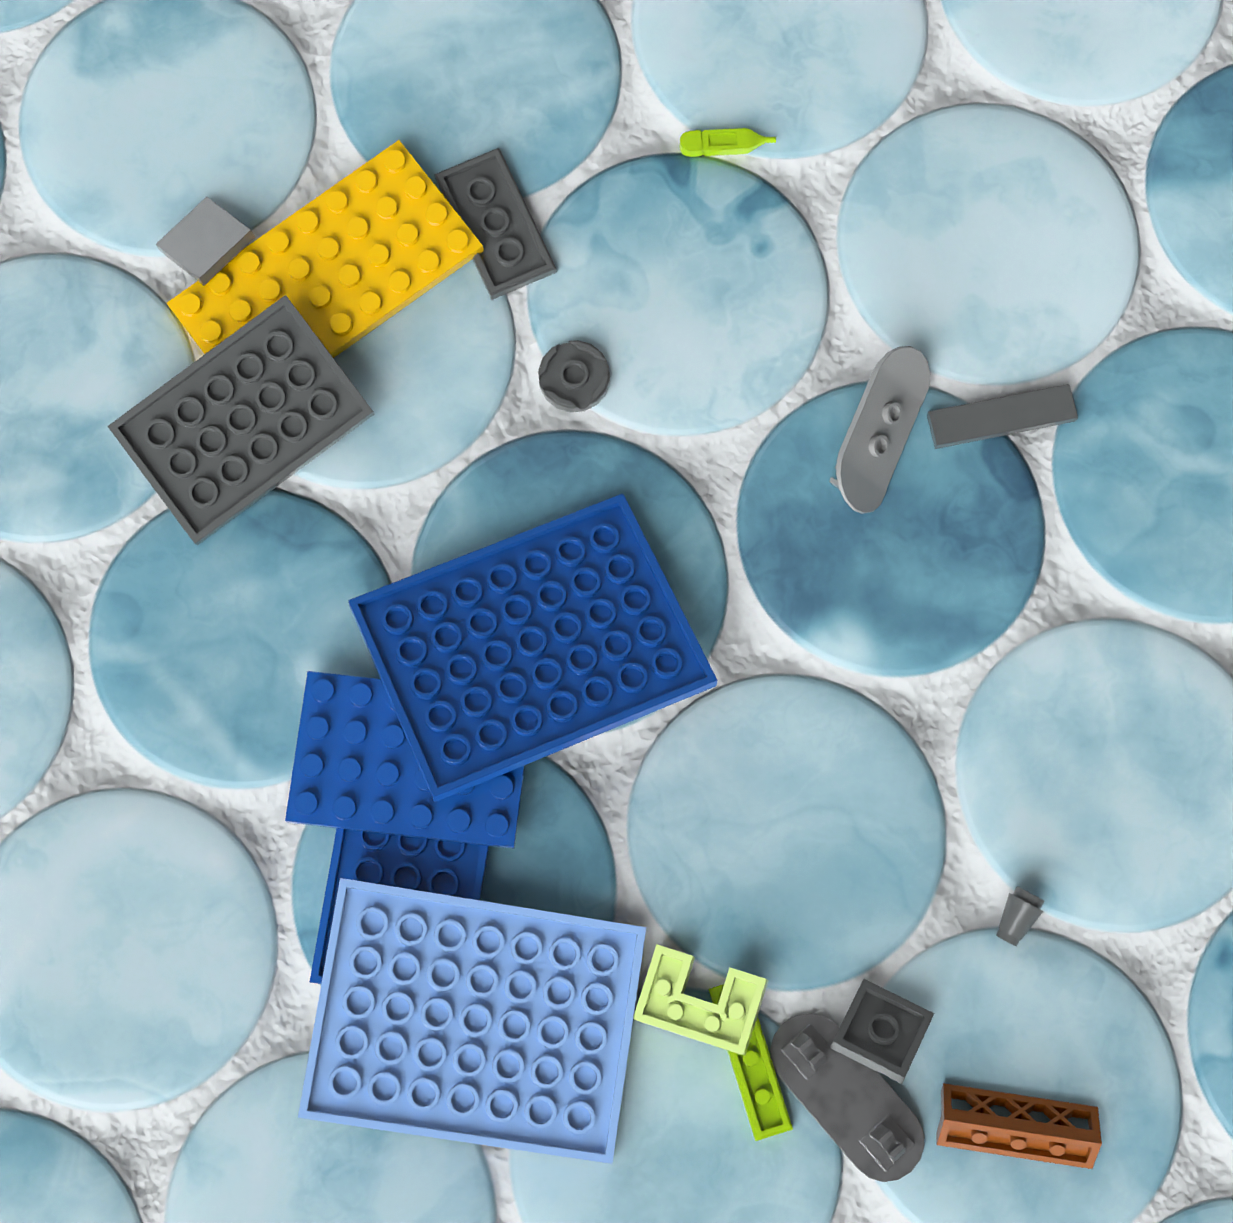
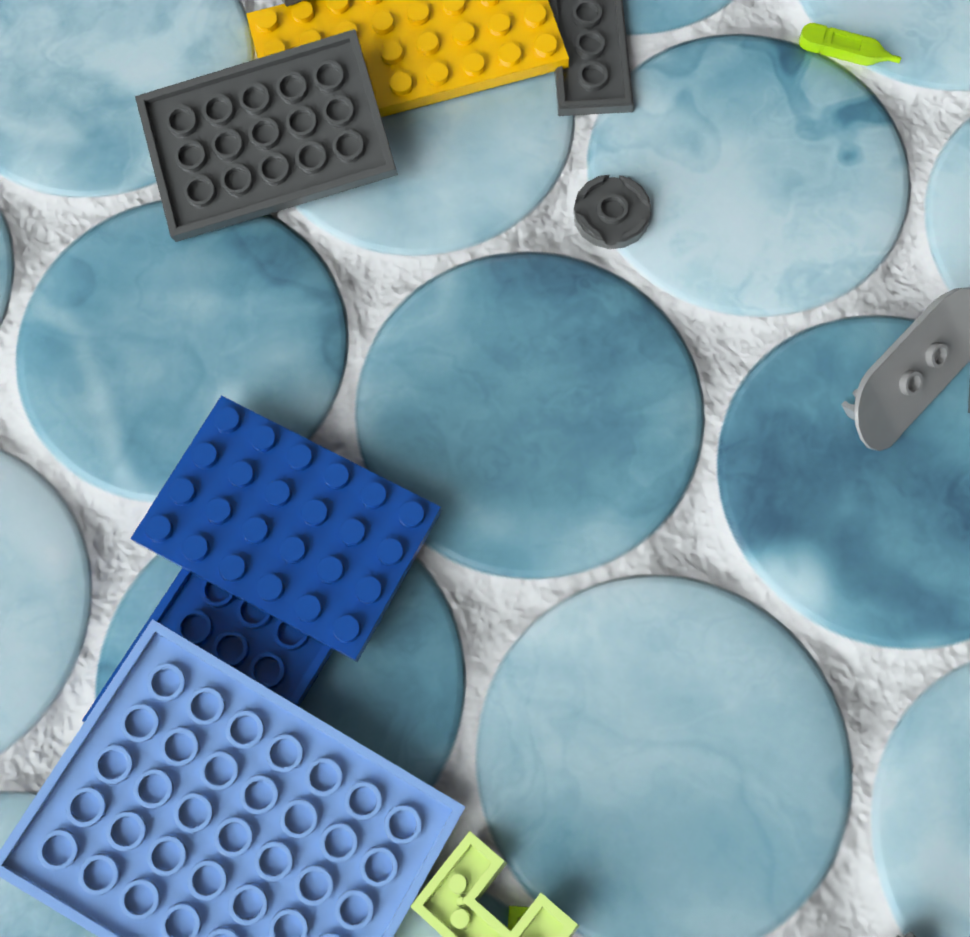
camera: 25 degrees right, 5 degrees down
blue plate [348,494,718,802] -> none

